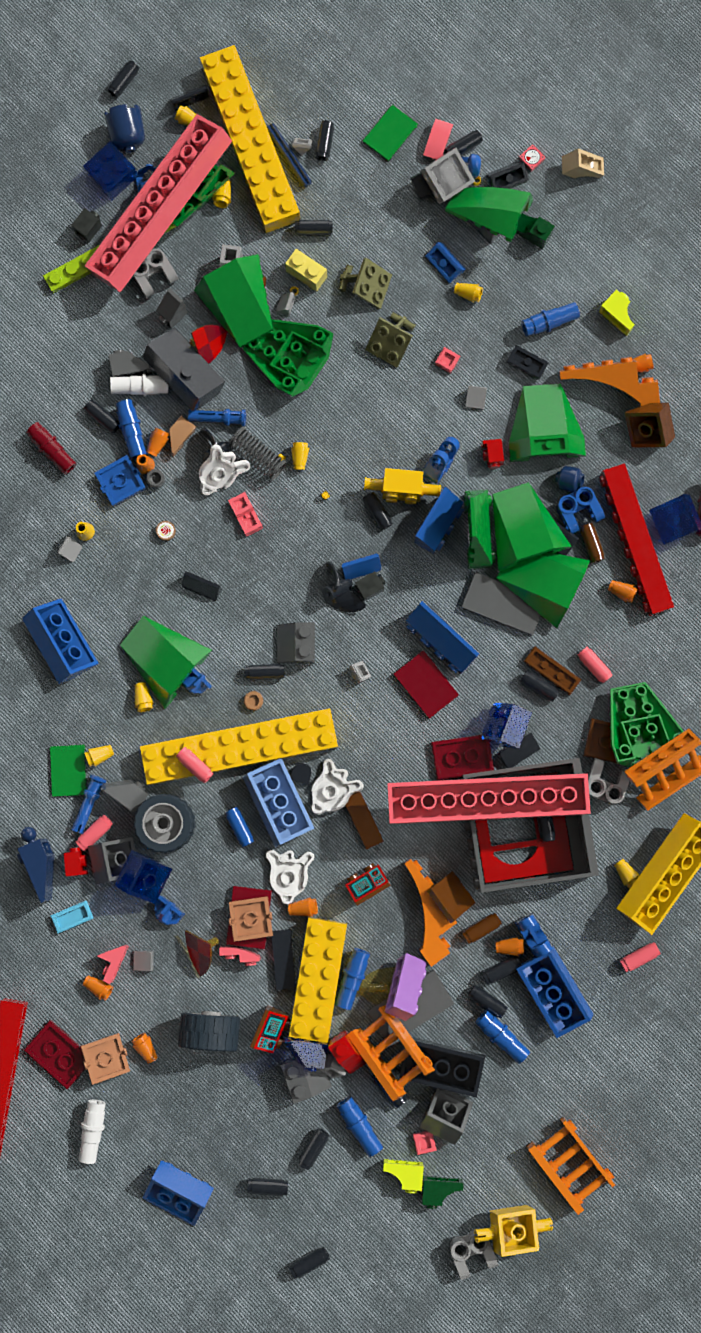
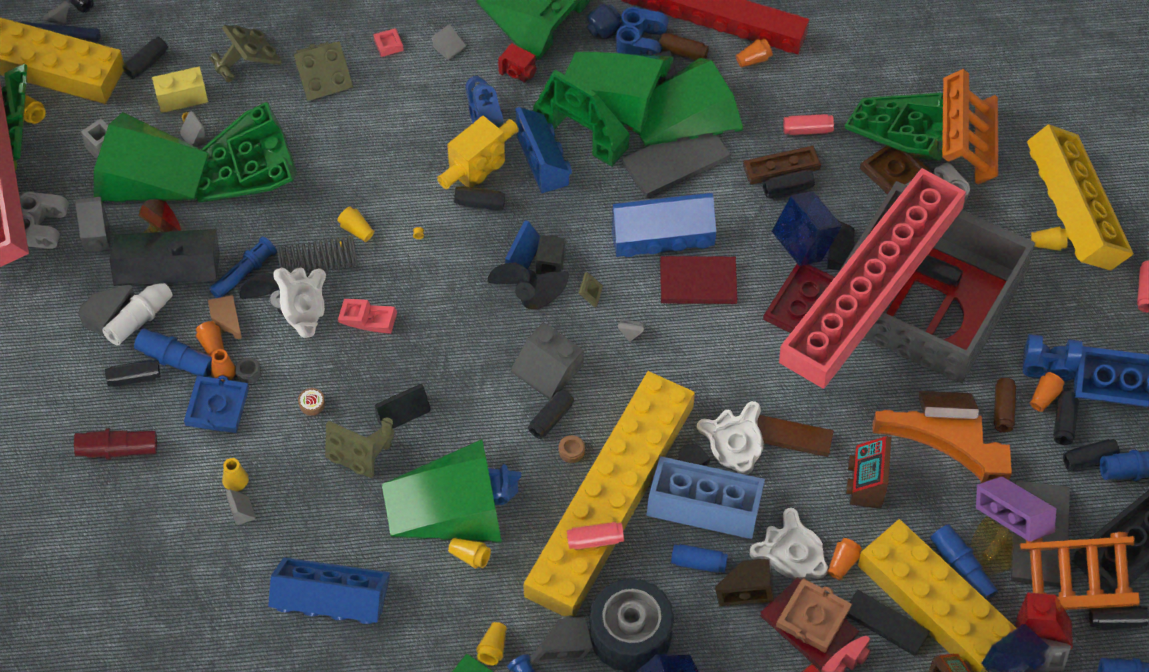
camera: 55 degrees left, 25 degrees down
none -> olive plate [325,418,395,478]
none -> olive slope [578,272,603,307]
none -> dark brown slope [715,559,774,606]

